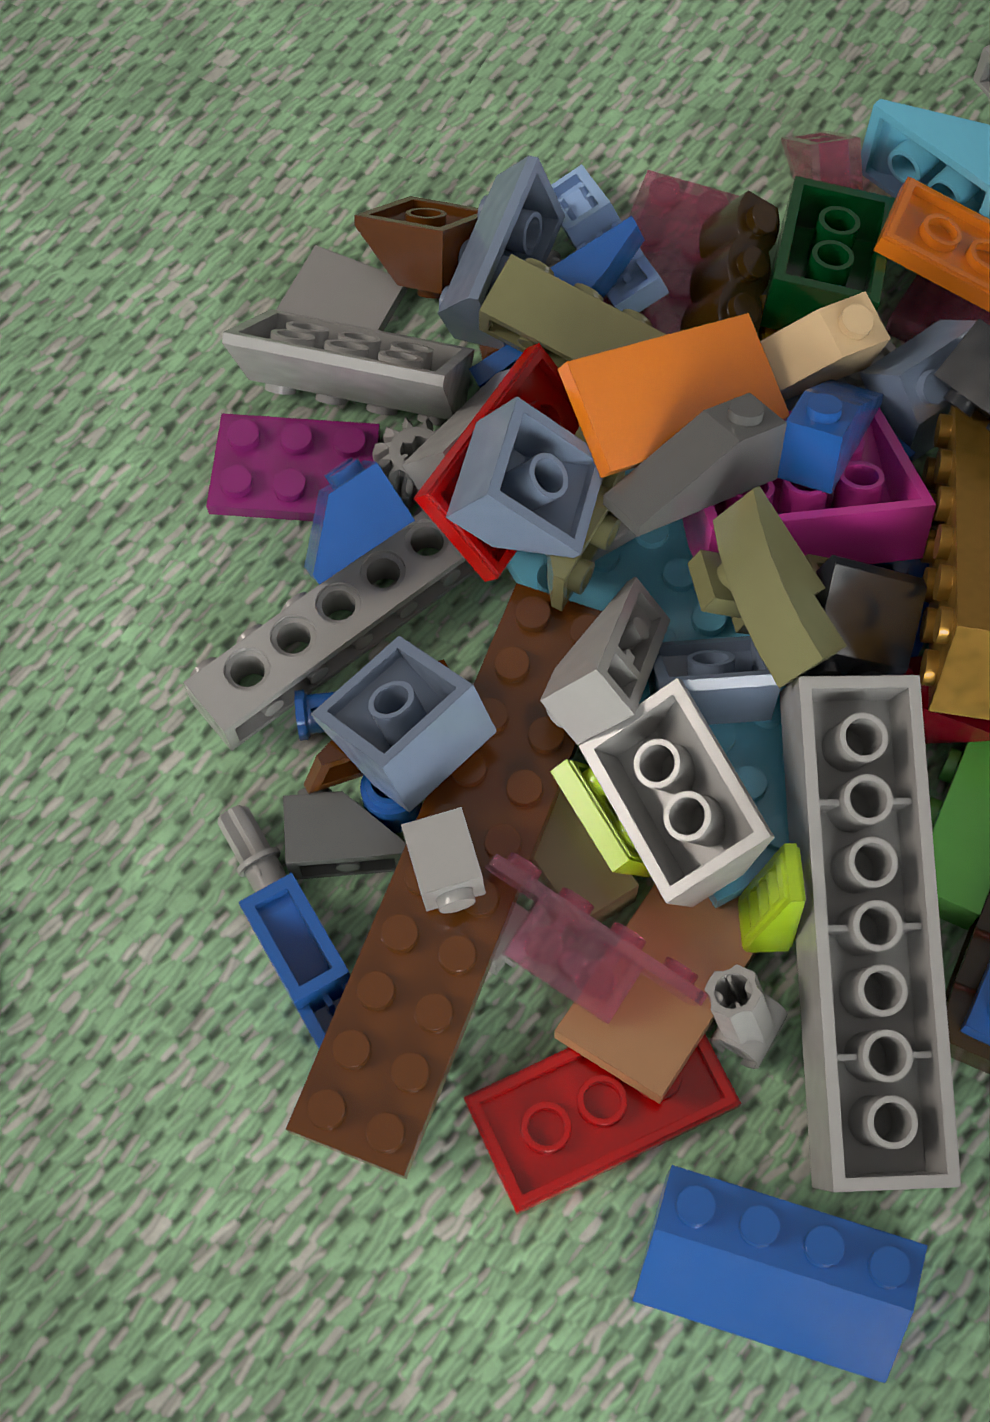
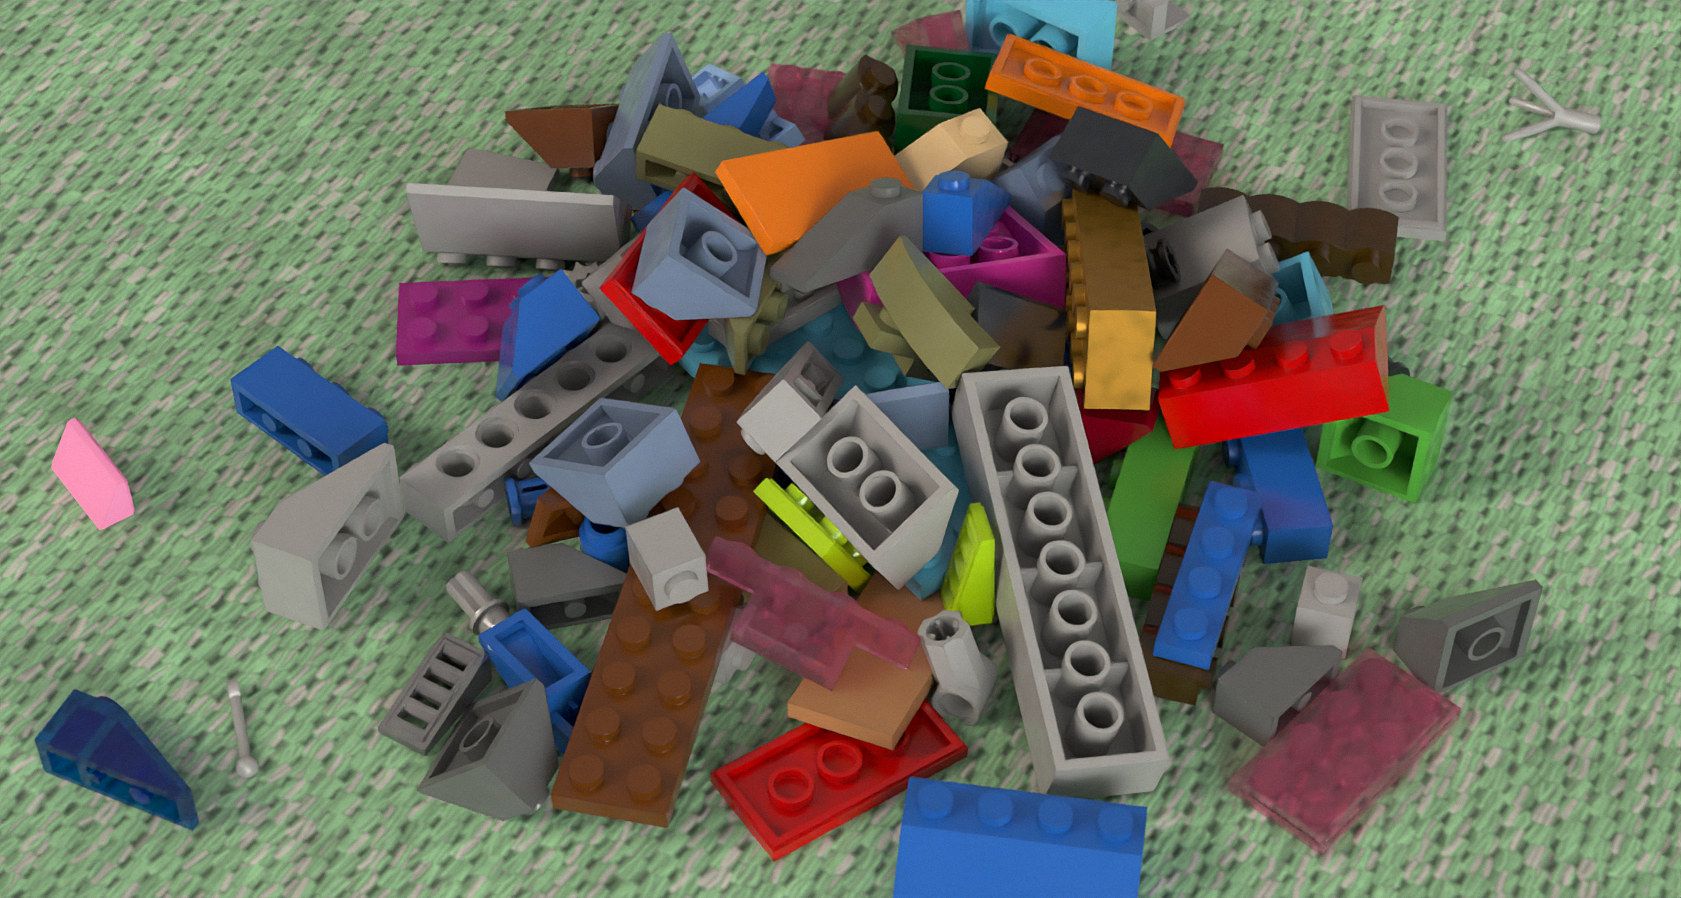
camera: 10 degrees left, 20 degrees down
none -> blue brick [230,346,389,476]
none -> light grey slope [251,443,404,631]
none -> flat silver slope [378,632,492,757]
none -> dark grey slope [417,678,559,821]

